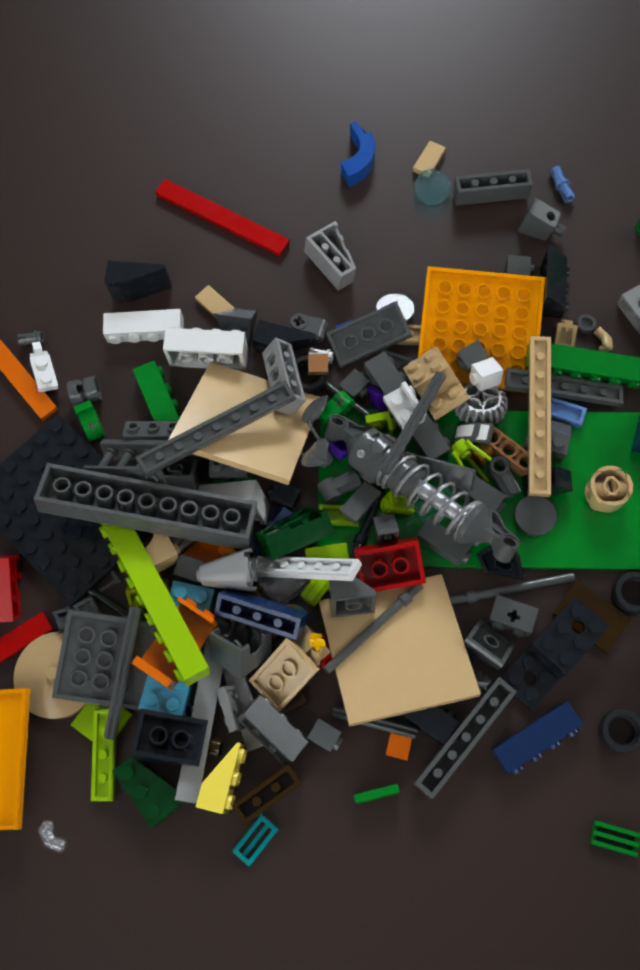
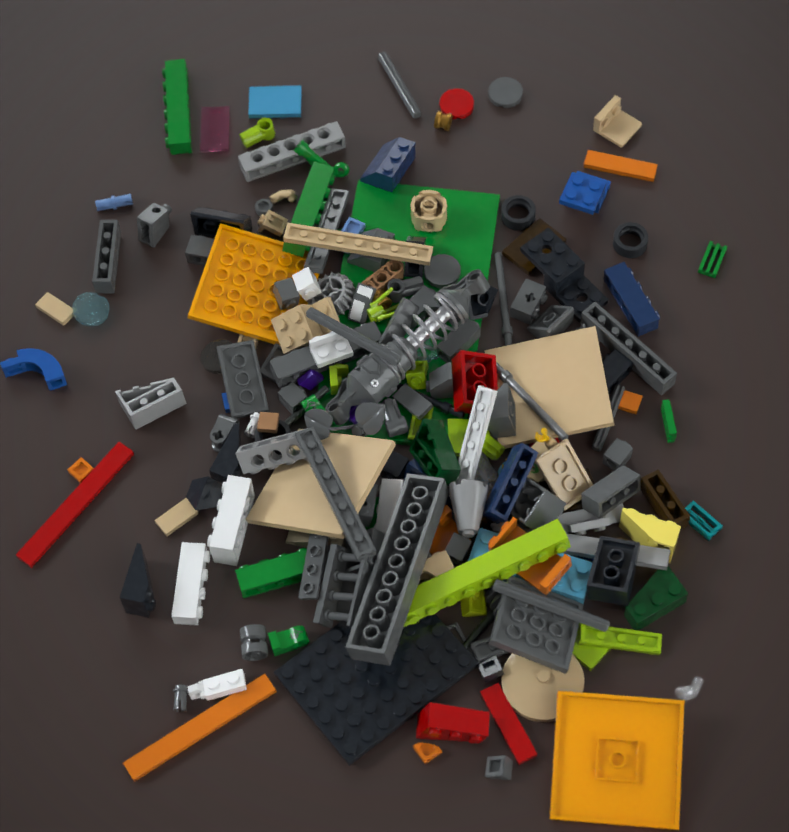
camera: 85 degrees left, 10 degrees down
none -> orange tile [67,457,94,483]

